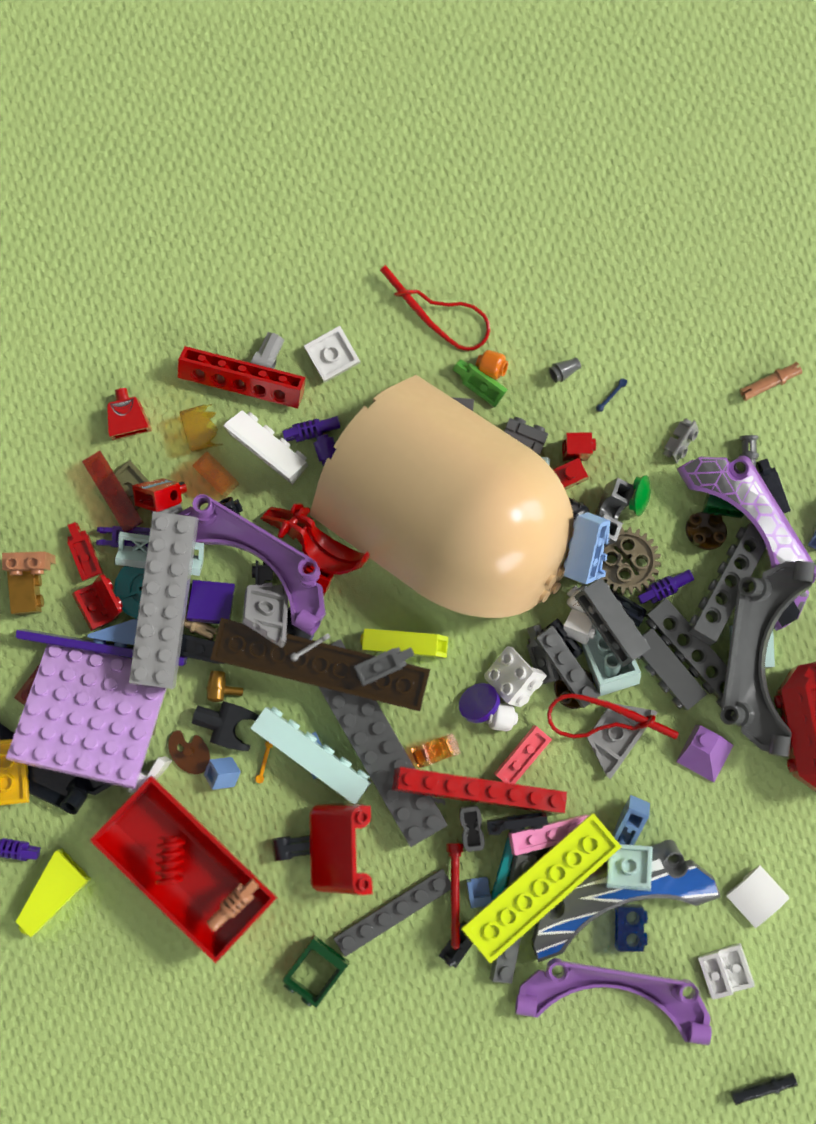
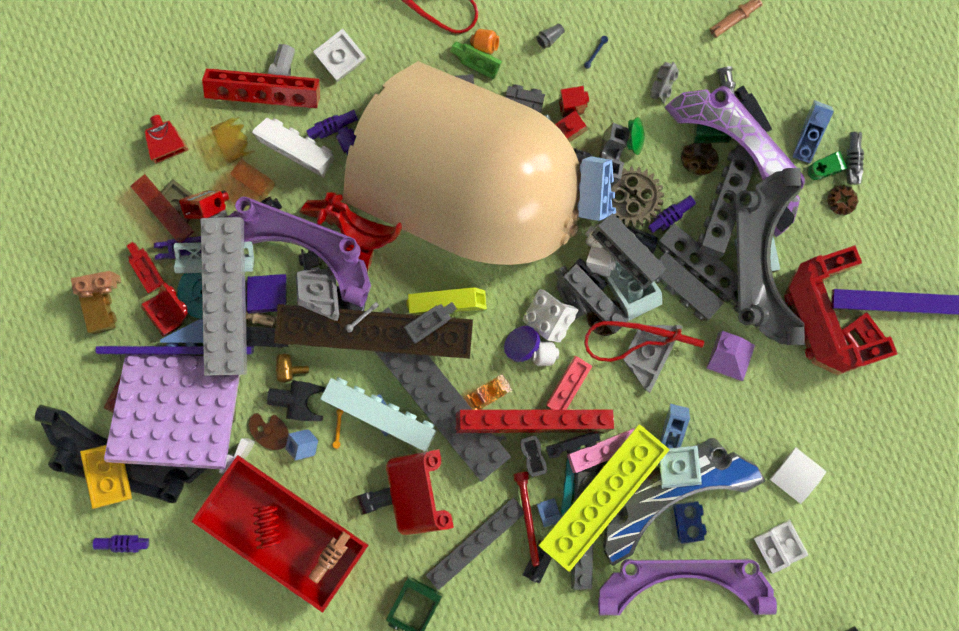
camera: 10 degrees left, 0 degrees up
neon yellow slope [16,848,92,937] -> none

